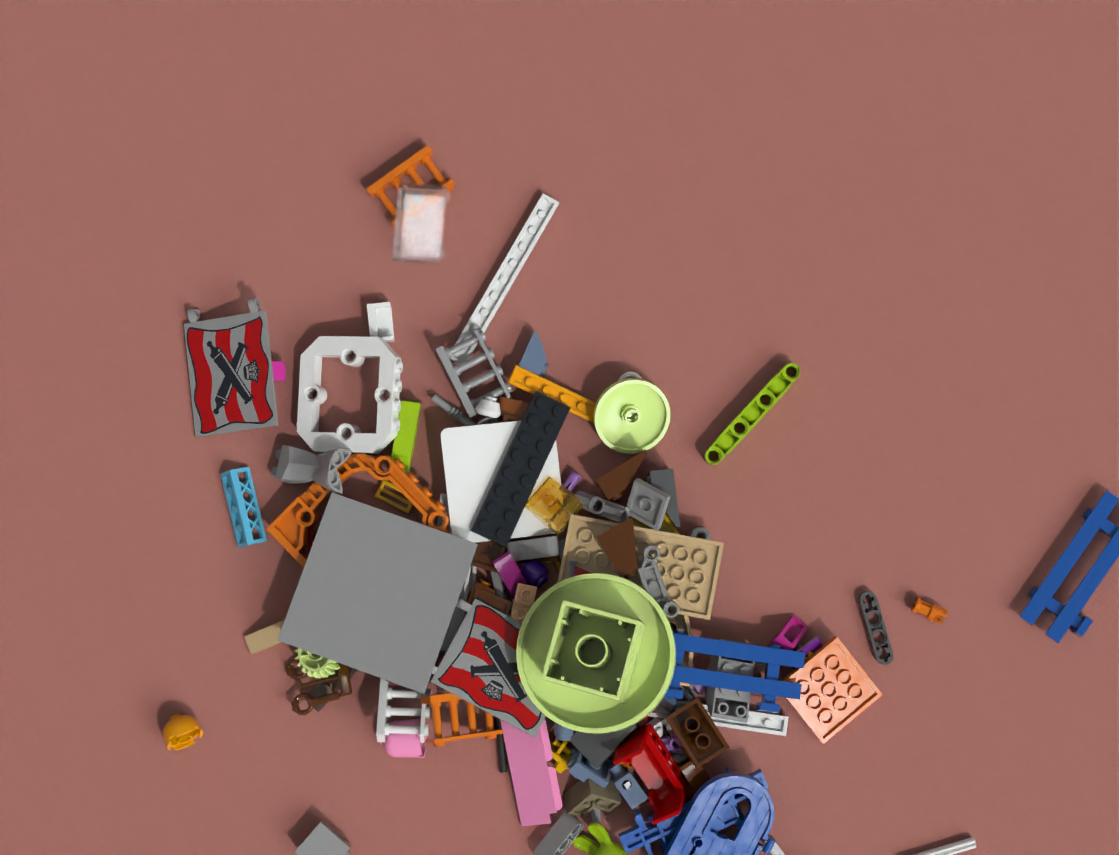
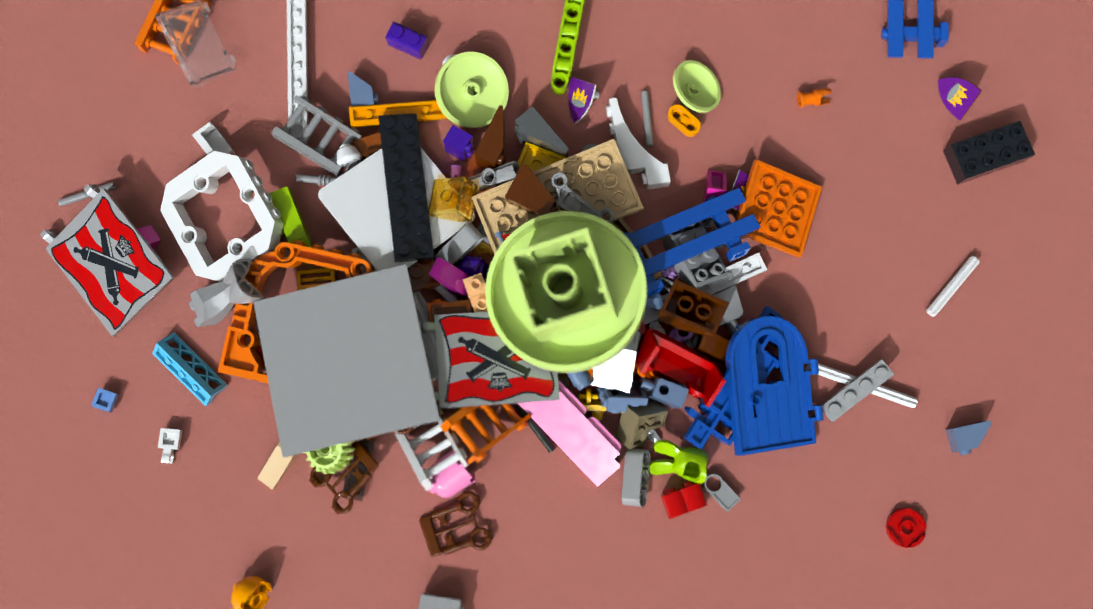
camera: 35 degrees left, 5 degrees down
light grey plate [627,478,671,530] -> none
dark grey beam [859,591,893,665] -> none
none -> light grey piece [58,182,116,207]
none -> medium blue plate [91,388,119,413]
none -> white plate [158,428,182,464]
none -> dark purple brick [386,22,429,60]
none -> reddish brown piece [419,491,493,557]
none -> dark purple brick [443,125,475,162]
none -> dark purple shield [568,77,599,124]
none -> white arch [606,98,671,190]
none -> light grey bar [641,91,654,147]
none -> light orange plate [667,105,701,137]
none -> yellowish green dish [673,60,721,113]
none -> light grey torso [713,285,744,335]
none -> dark purple shield [938,77,982,121]
none -> black brick [943,121,1035,185]

